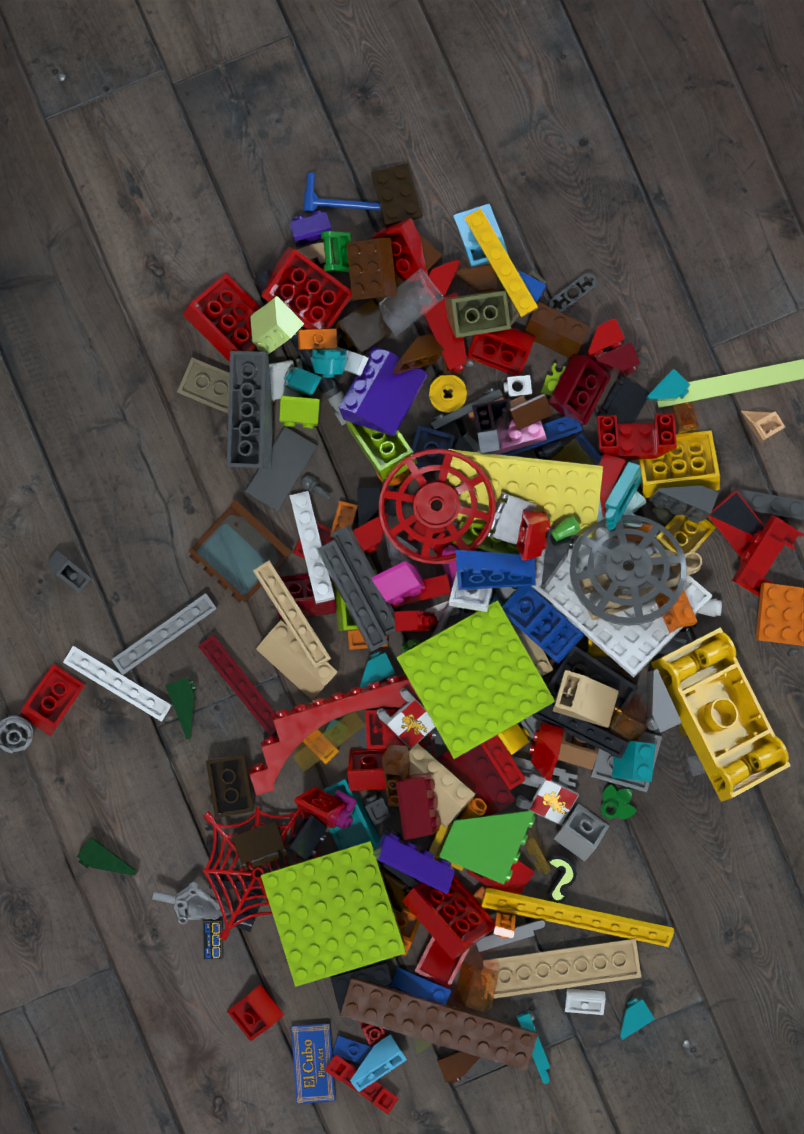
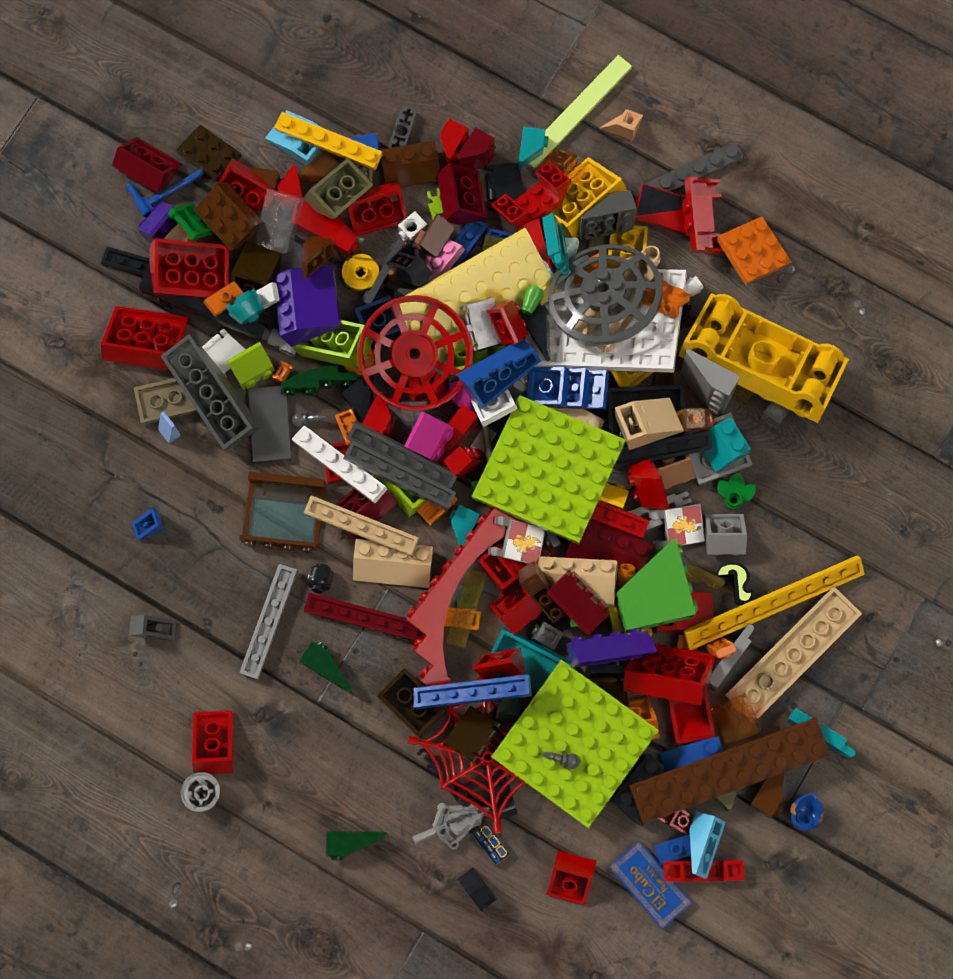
camera: 30 degrees left, 10 degrees down
white plate [63,646,172,722] -> none
yellowish green slope [250,296,304,354] -> none
teal slope [283,367,321,396] -> none
magenta plate [334,790,357,830] -> none
white slope [565,988,605,1015] -> none
teal slope [619,997,655,1040] -> none
none -> black tile [100,246,151,277]
none -> dark red slope [112,137,182,193]
none -> blue slope [132,507,166,540]
none -> light blue slope [158,412,180,443]
none -> orange bush [271,361,294,384]
none -> dark green slope [281,366,357,396]
none -> black head [307,563,334,594]
none -> blue plate [414,675,531,709]
none -> black slope [457,868,497,912]
none -> dark grey bar [542,752,580,769]
none -> blue hair [790,792,825,832]

